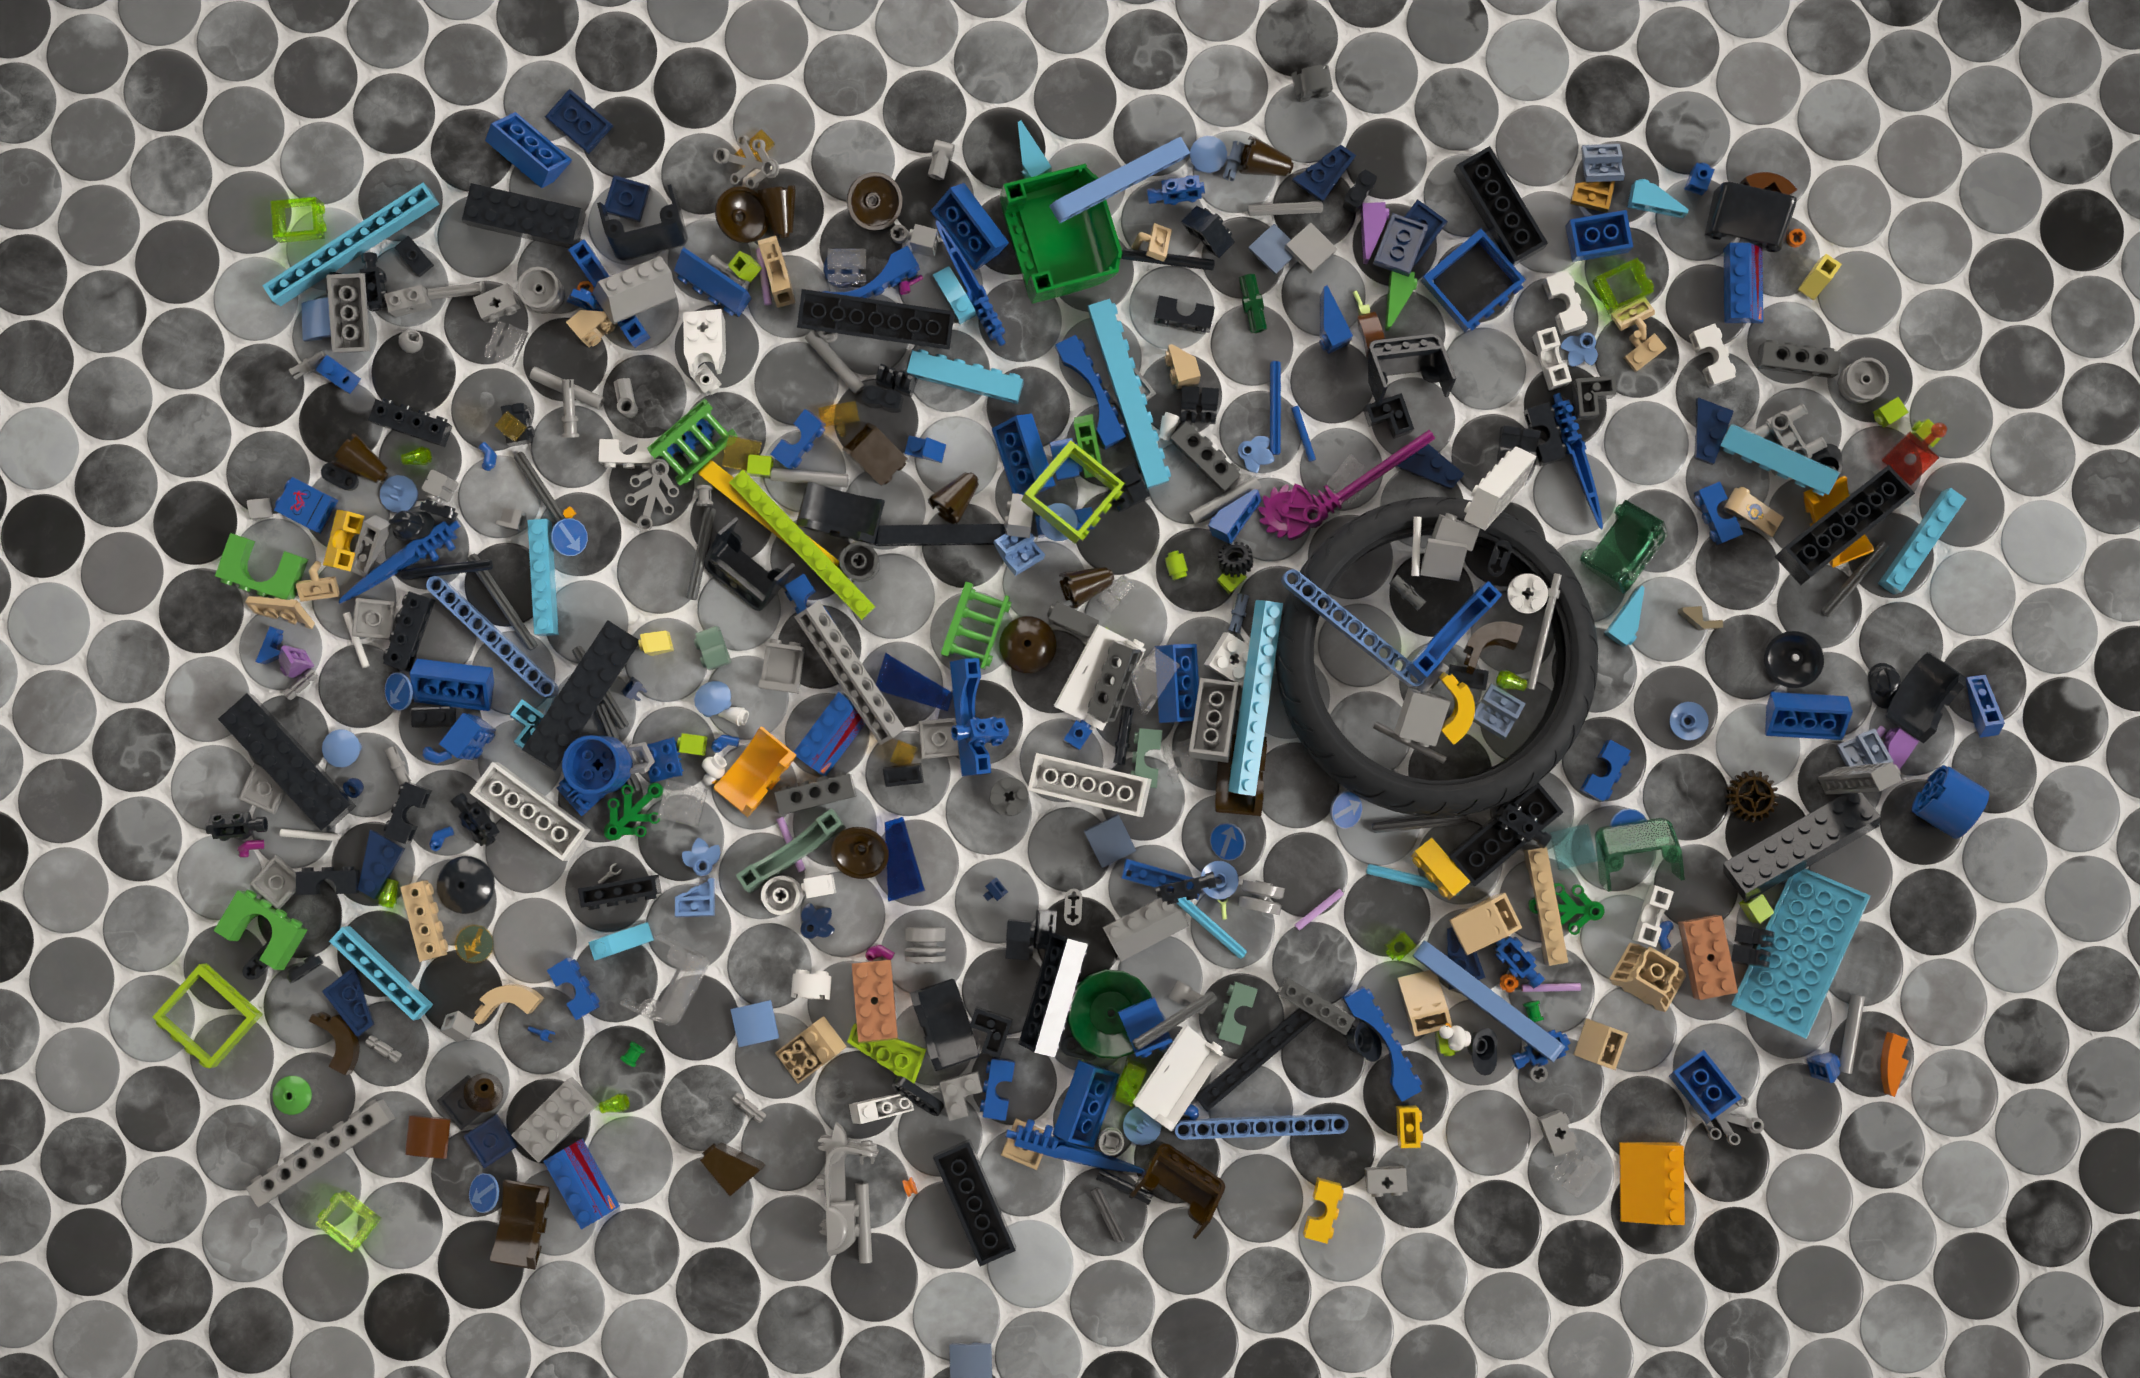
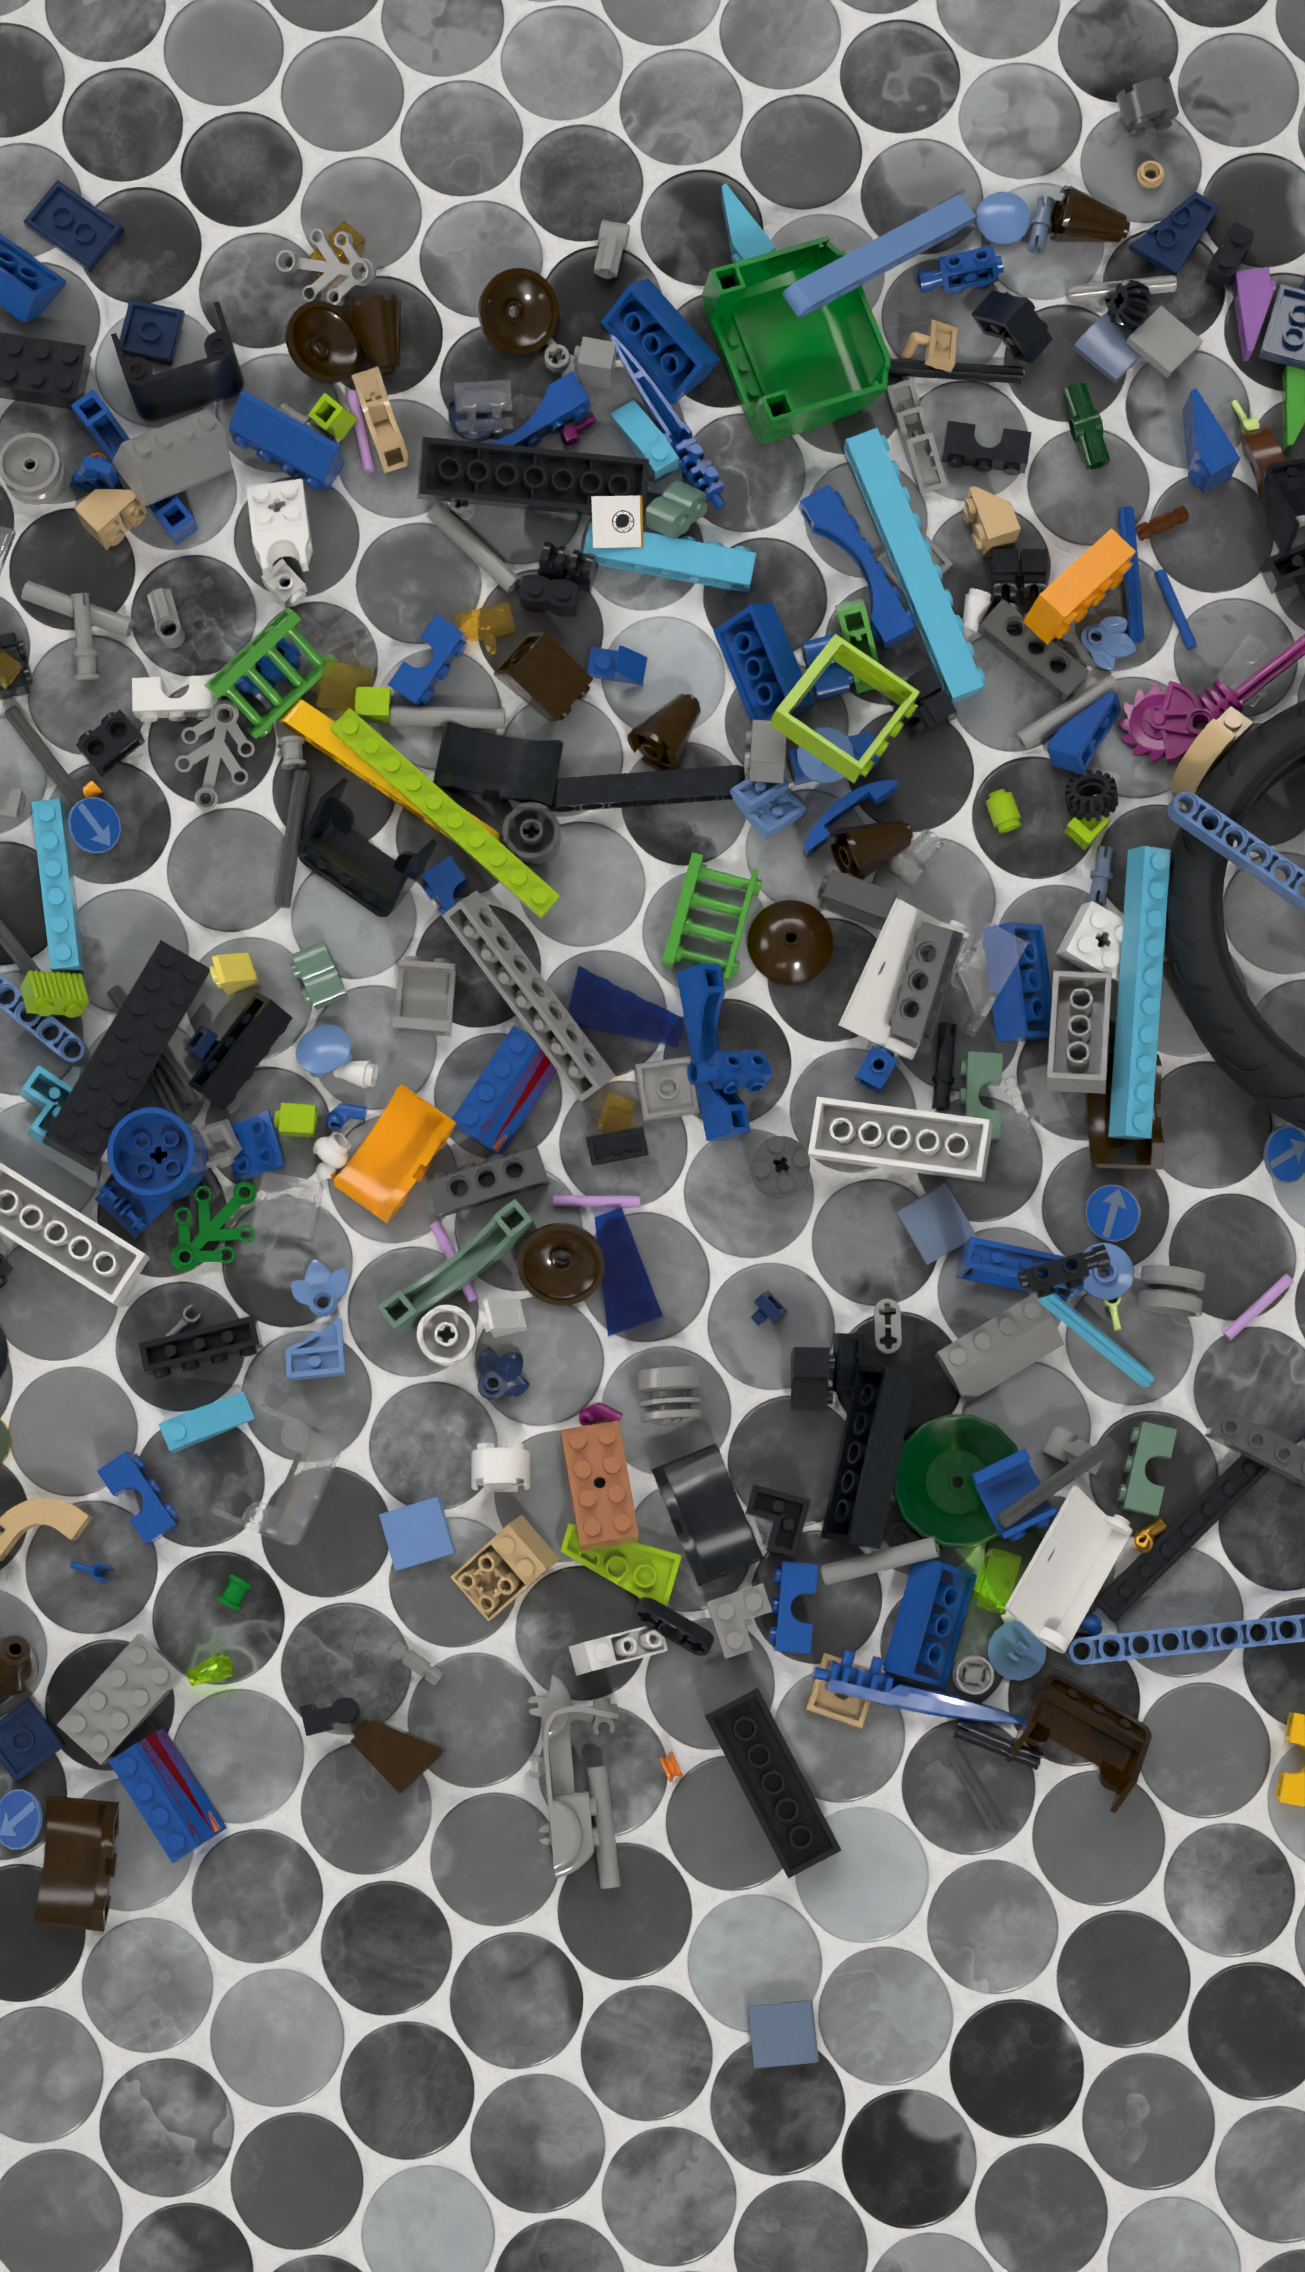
camera: 10 degrees left, 5 degrees down
none -> lime brick [20,970,90,1018]
none -> black brick [76,710,145,777]
none -> black brick [188,992,293,1111]
none -> black legs [299,1698,360,1736]
none -> lavender piece [553,1196,640,1207]
none -> white sticker [591,495,644,548]
none -> sand green brick [645,480,708,539]
none -> blue slope [803,779,899,858]
none -> light grey piece [821,1536,940,1585]
none -> light grey slope [886,378,948,495]
none -> light orange brick [1023,528,1136,645]
none -> black gear [1107,280,1152,330]
none -> pearl gold arm [1133,1517,1167,1553]
none -> tan plate [1136,161,1165,189]
none -> reddish brown axle [1136,505,1189,541]
none -> tan arch [1170,706,1253,795]

